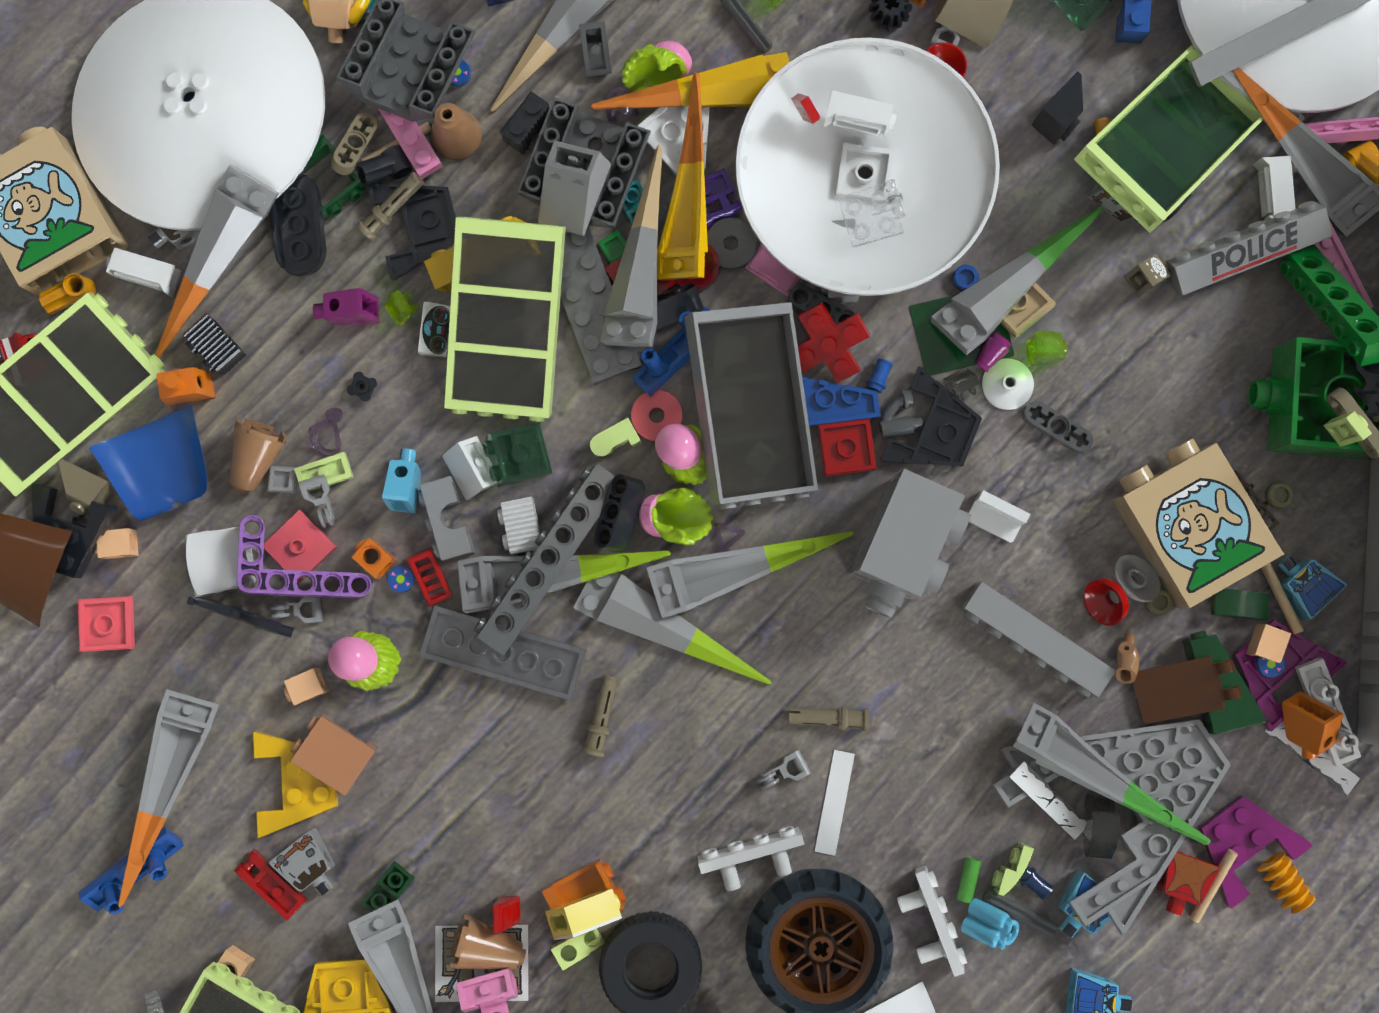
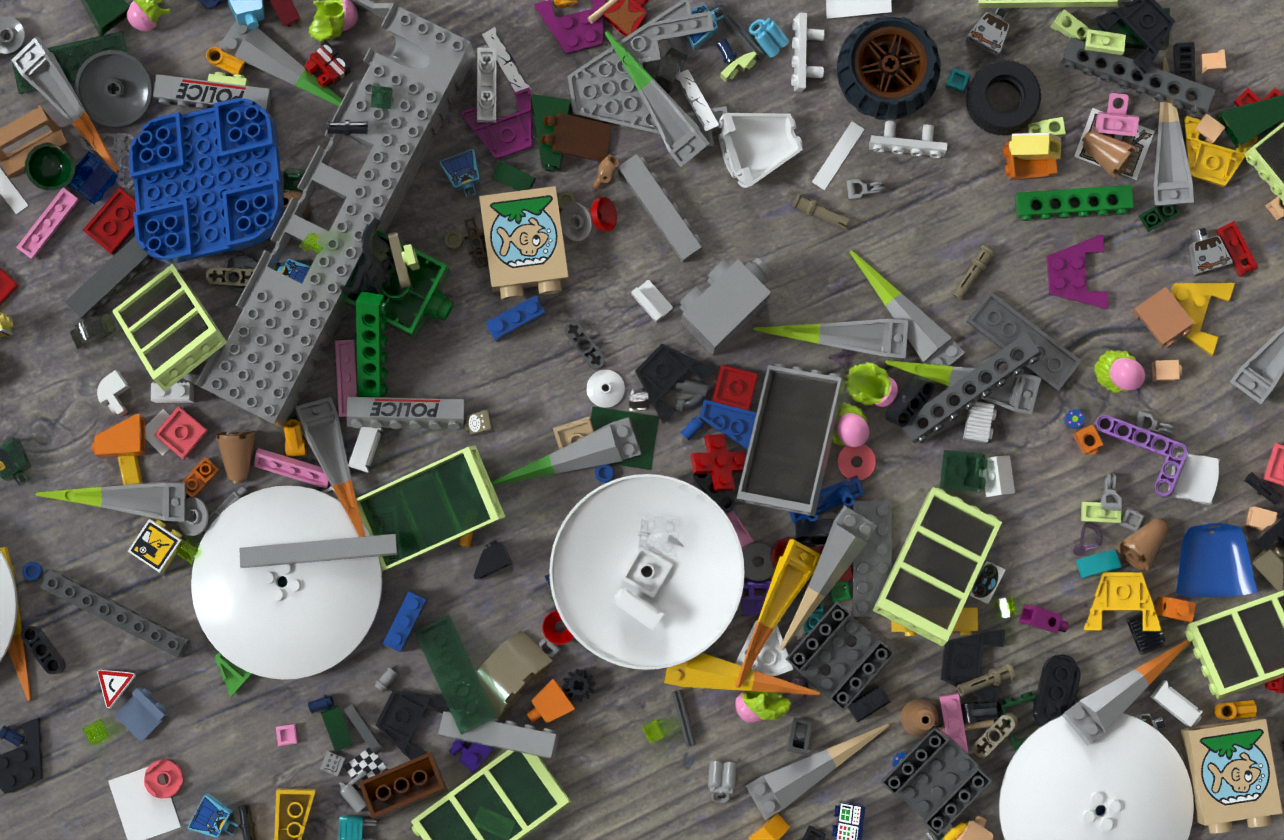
camera: 155 degrees left, 0 degrees up
black piece [187,596,294,638] -> none
coral plate [264,509,337,584] -> none
black plate [347,372,377,402] -> none
medium azure torso [382,448,421,514] -> none
red slope [407,546,453,607] -> none
light grey arch [418,476,475,562] -> none
red slope [492,896,521,933] -> none
light grey slope [538,140,611,236] -> none
yellowish green leg [590,418,641,458] -> none
red tile [791,93,820,124] -> none
bright green hinge [956,857,982,903] -> none
magenta cone [975,332,1011,372] -> none
clear neon green slope [1025,331,1068,367] -> none
light nougat panel [1246,624,1291,663] -> none
blue tile [1255,656,1285,677] -> none
tan bar [1261,563,1304,635] -> none
orange torso [1282,691,1343,759] -> none
none -> blue arch [485,295,546,342]
none -> white cone [718,113,803,188]
none -> teal tile [946,68,971,93]
none -> green brick [1014,185,1134,221]
none -> magenta wing [1046,235,1109,309]
none -> teal slope [1076,550,1121,579]
none -> yellow wing [1084,572,1162,632]
none -> black pin [1244,472,1283,505]

